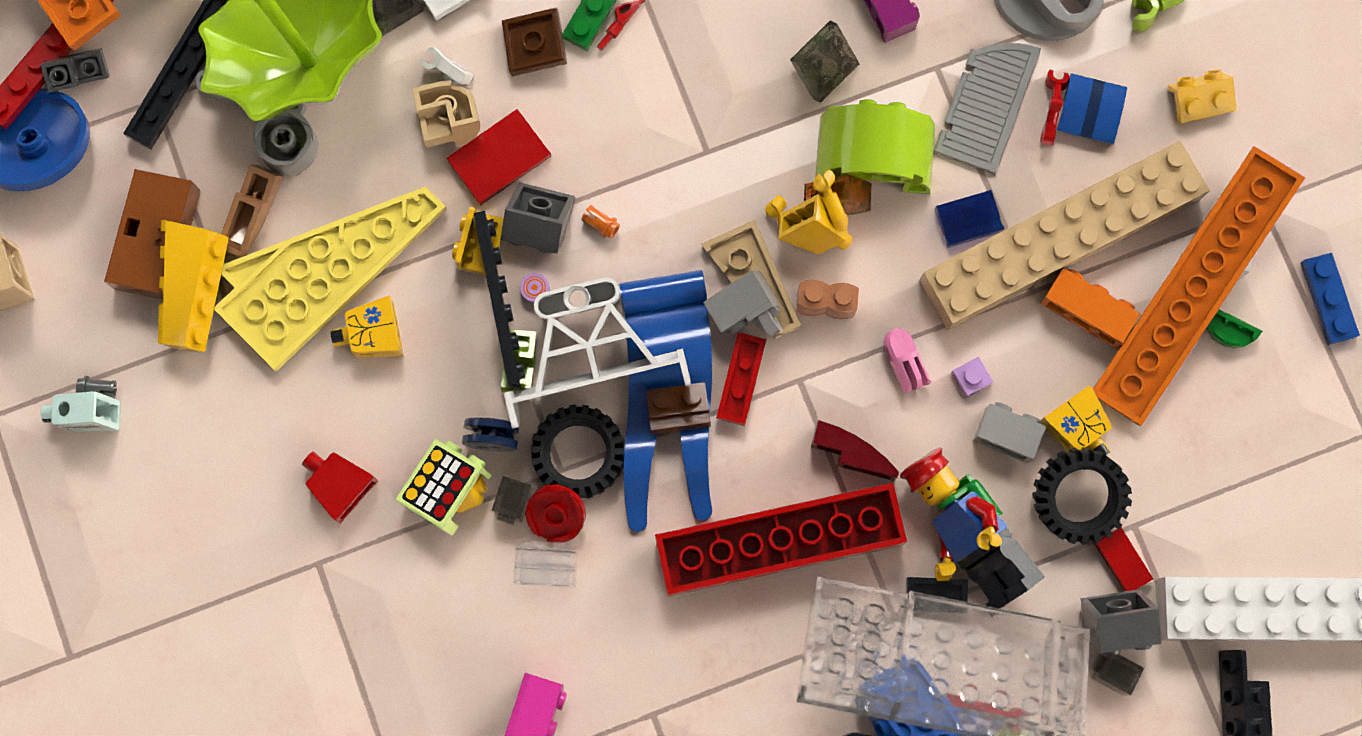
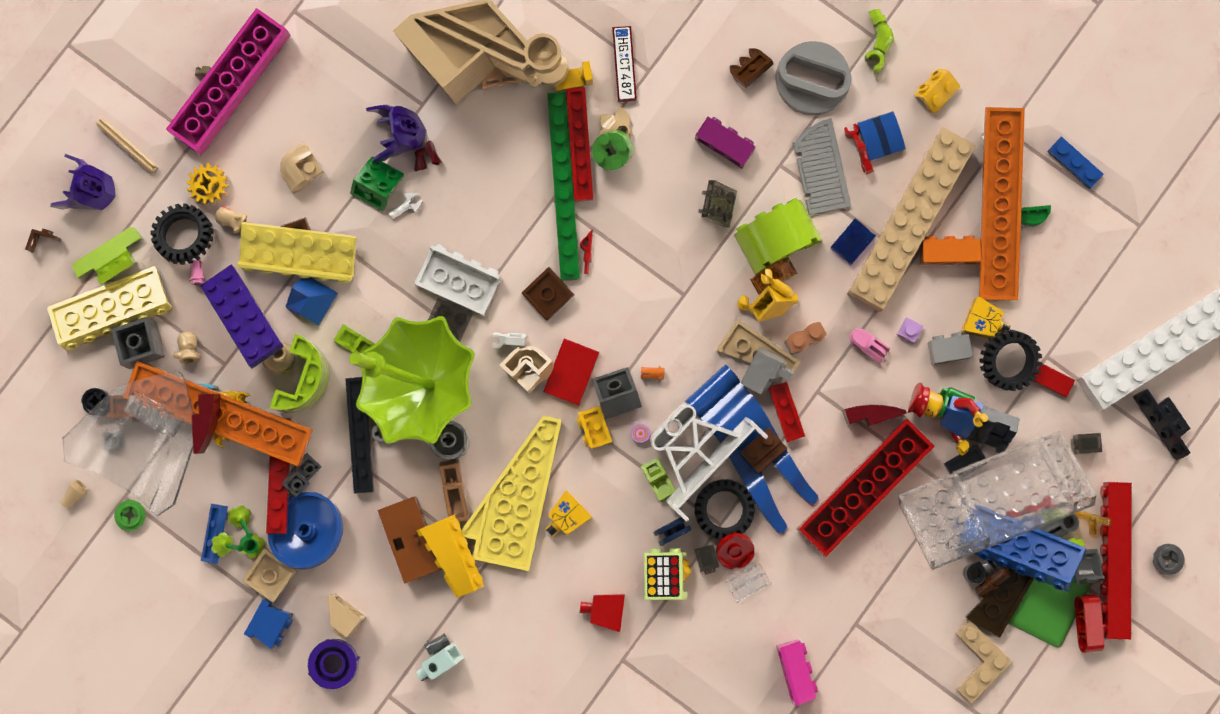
camera: 30 degrees left, 5 degrees up
black plate [473,211,525,390] -> none
dark grey brick [1080,589,1162,655] -> none

